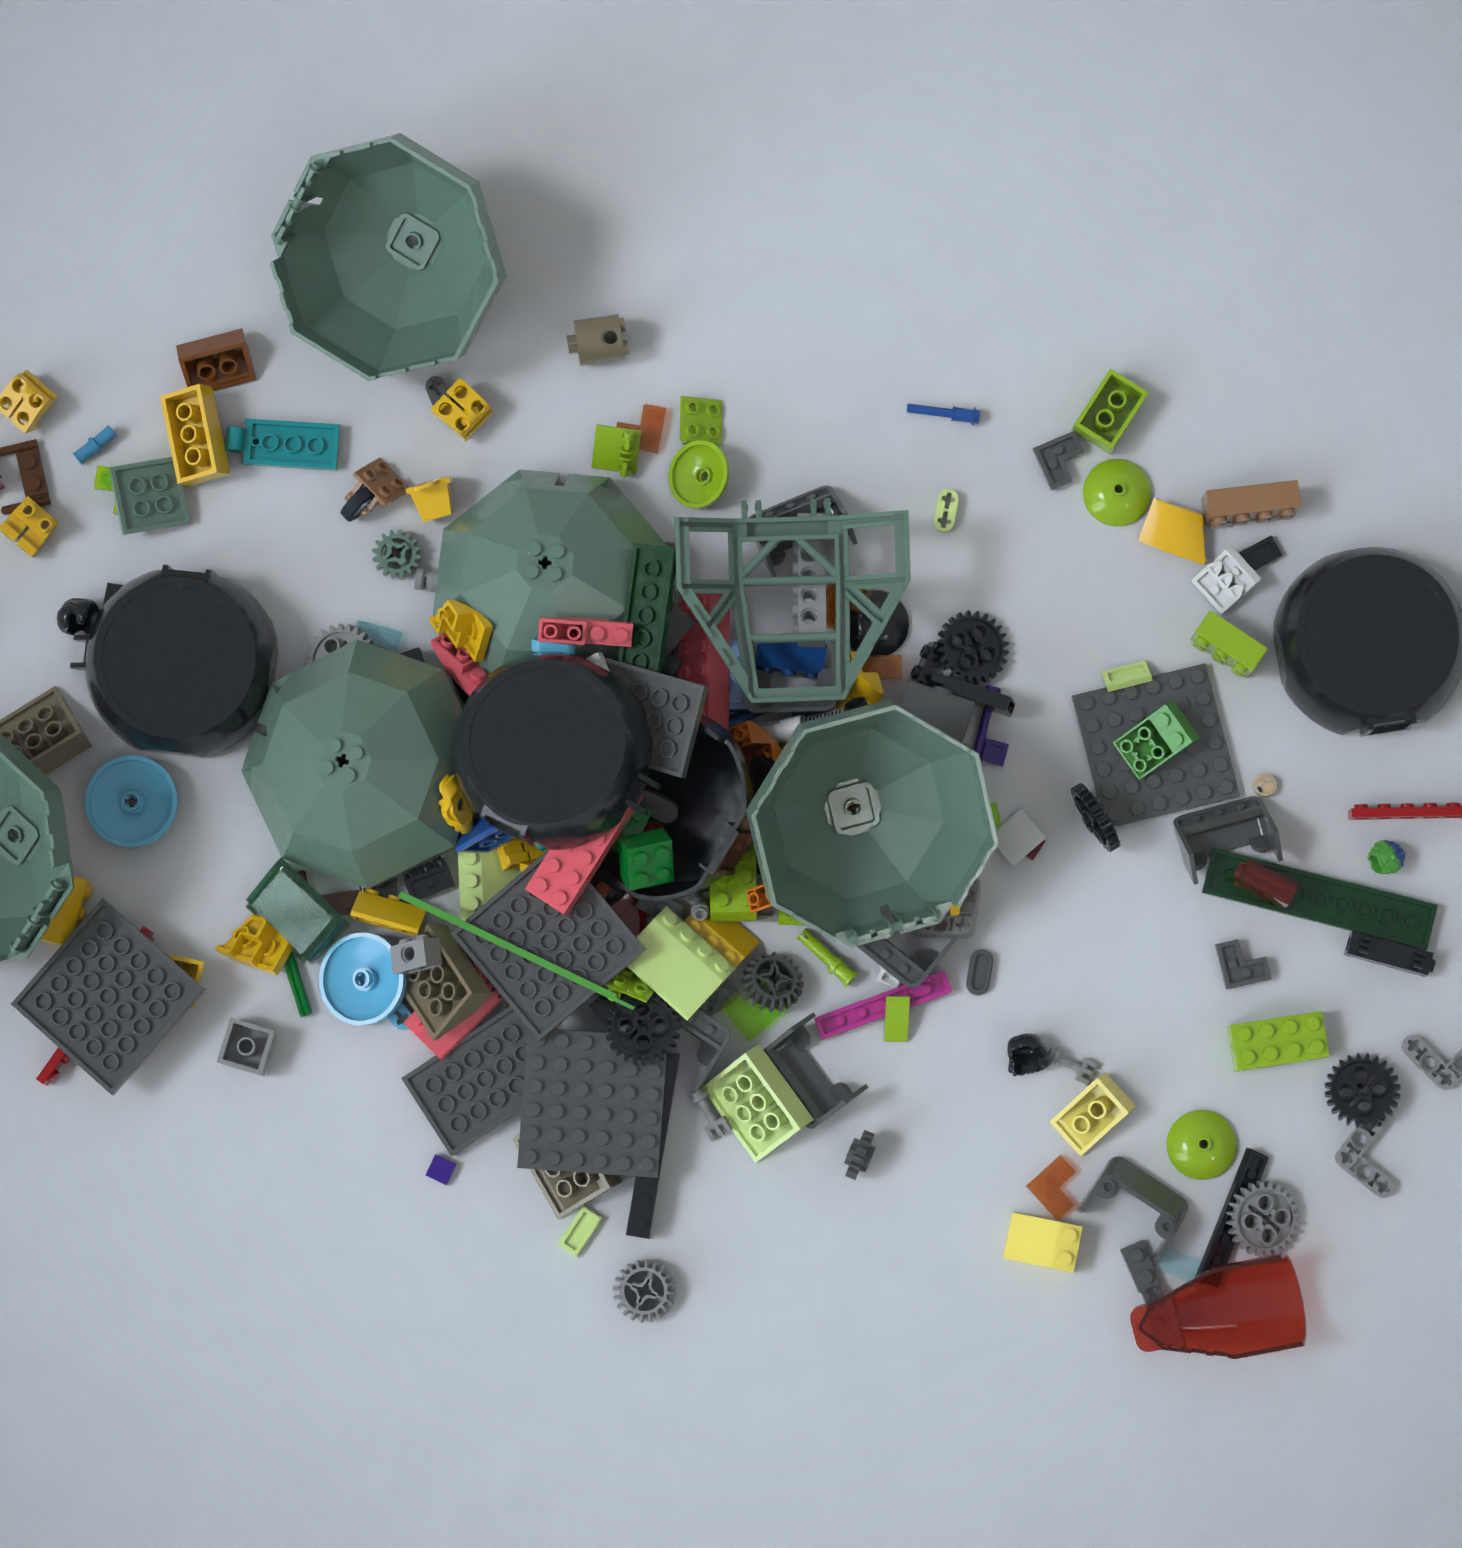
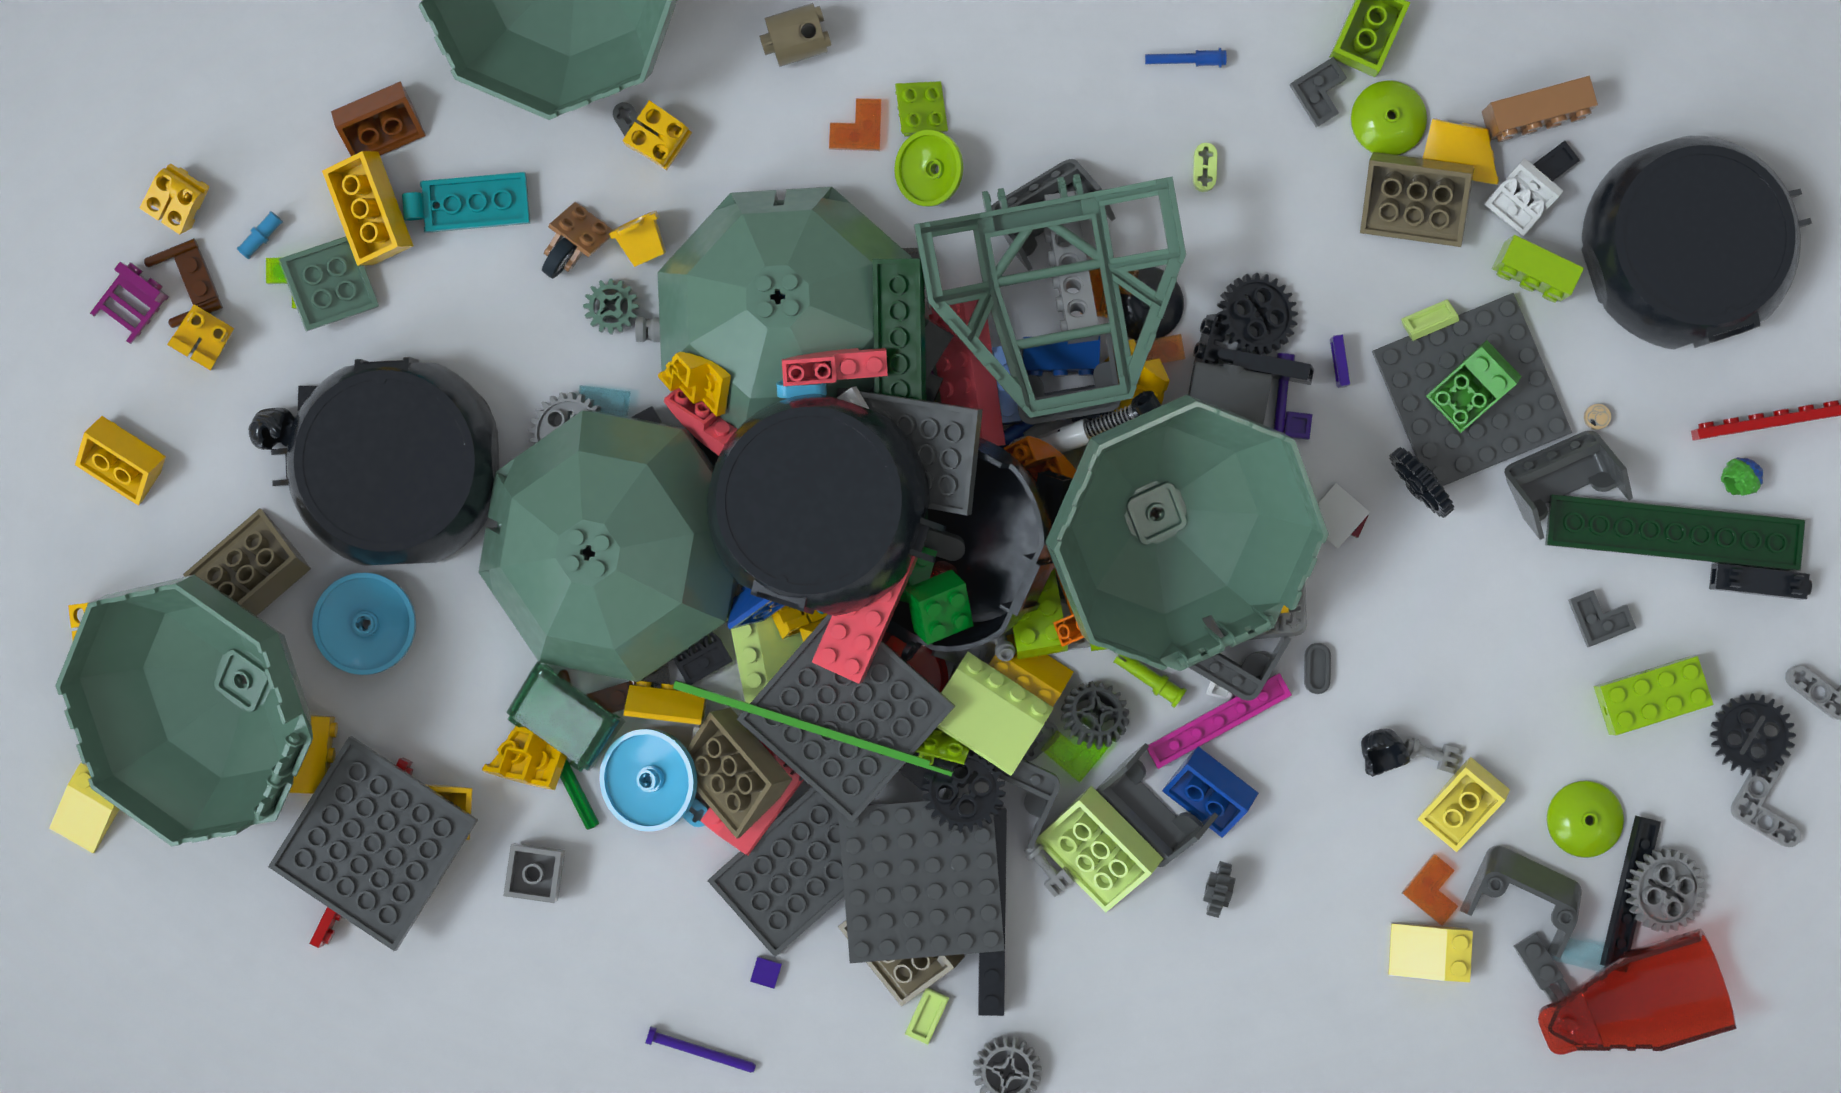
camera: 10 degrees left, 5 degrees up
light grey brick [390,934,443,975] -> none
yellow piece [438,774,474,834] -> none
lime hinge [591,424,641,477] -> none
lime slope [884,996,910,1042] -> none
clear red brick [1232,859,1299,909] -> none
none -> dark purple bar [645,1026,756,1073]
none -> blue slope [1162,746,1259,838]
none -> dark purple tile [1330,334,1350,388]
none -> dark tan slope [1360,152,1474,247]

